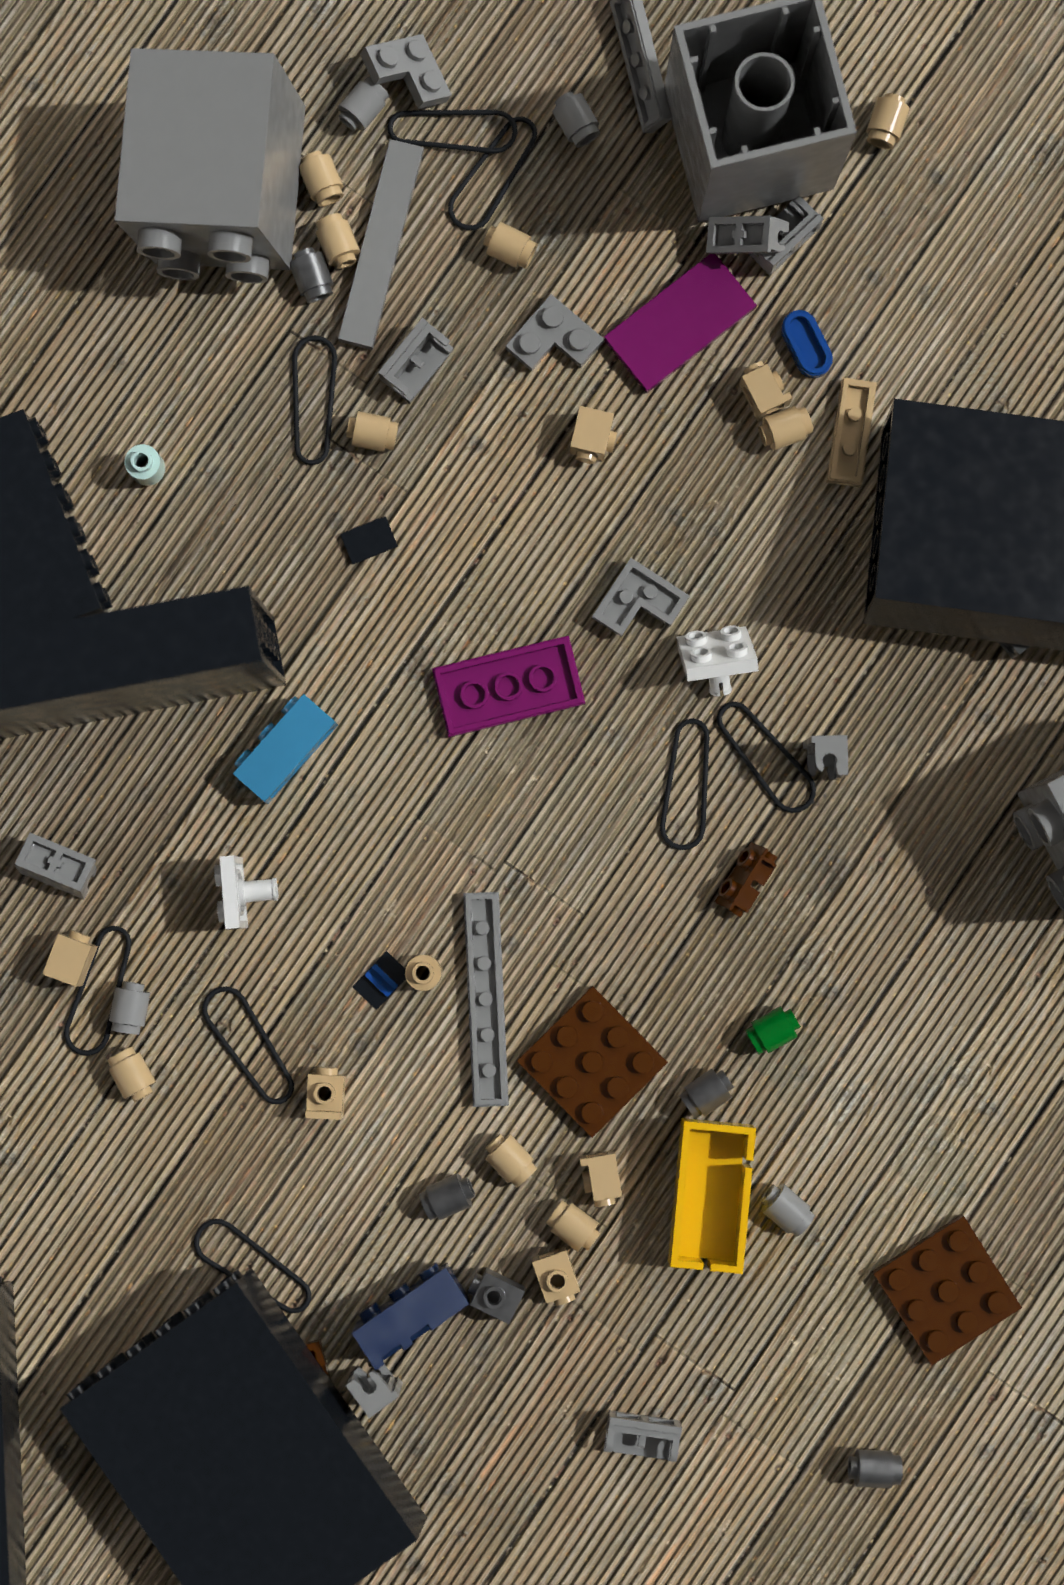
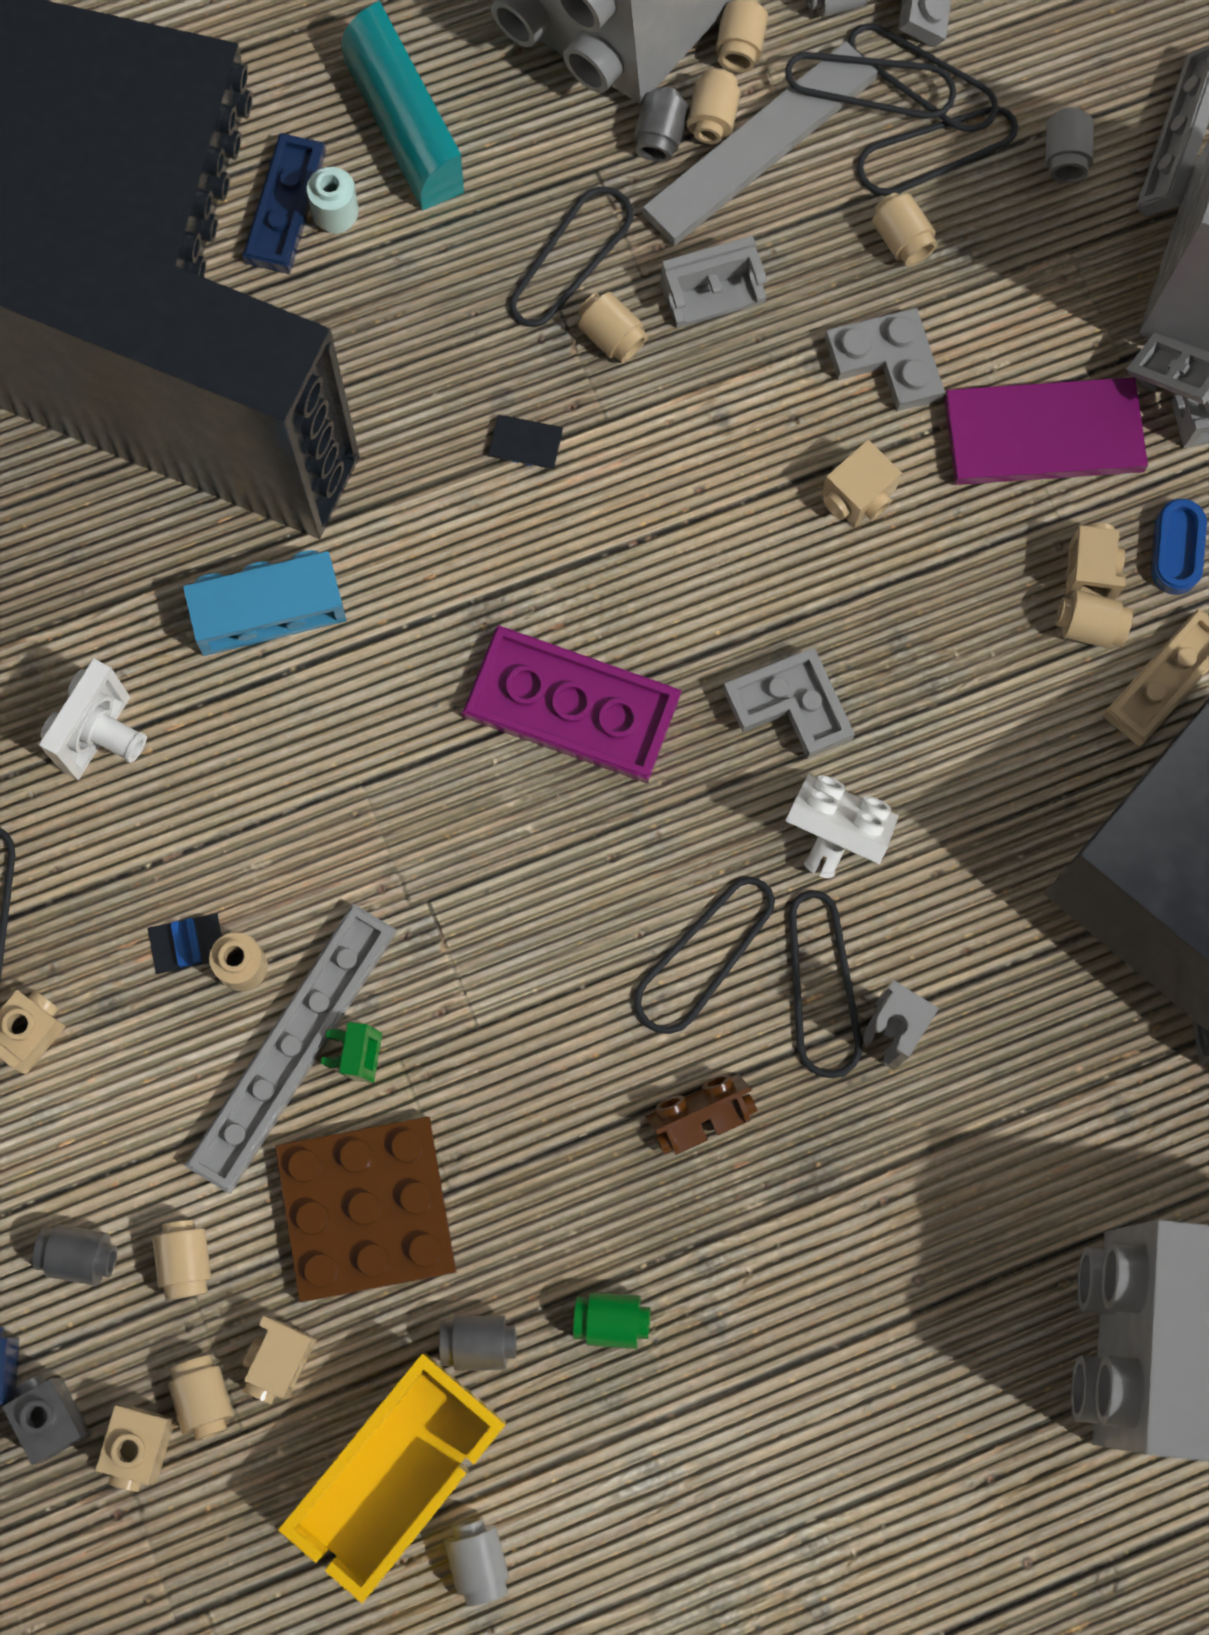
camera: 30 degrees right, 10 degrees down
none -> dark blue tile [242,133,326,274]
none -> green tile [321,1022,383,1083]
none -> teal brick [341,1,464,211]
none -> black piece [785,52,956,119]

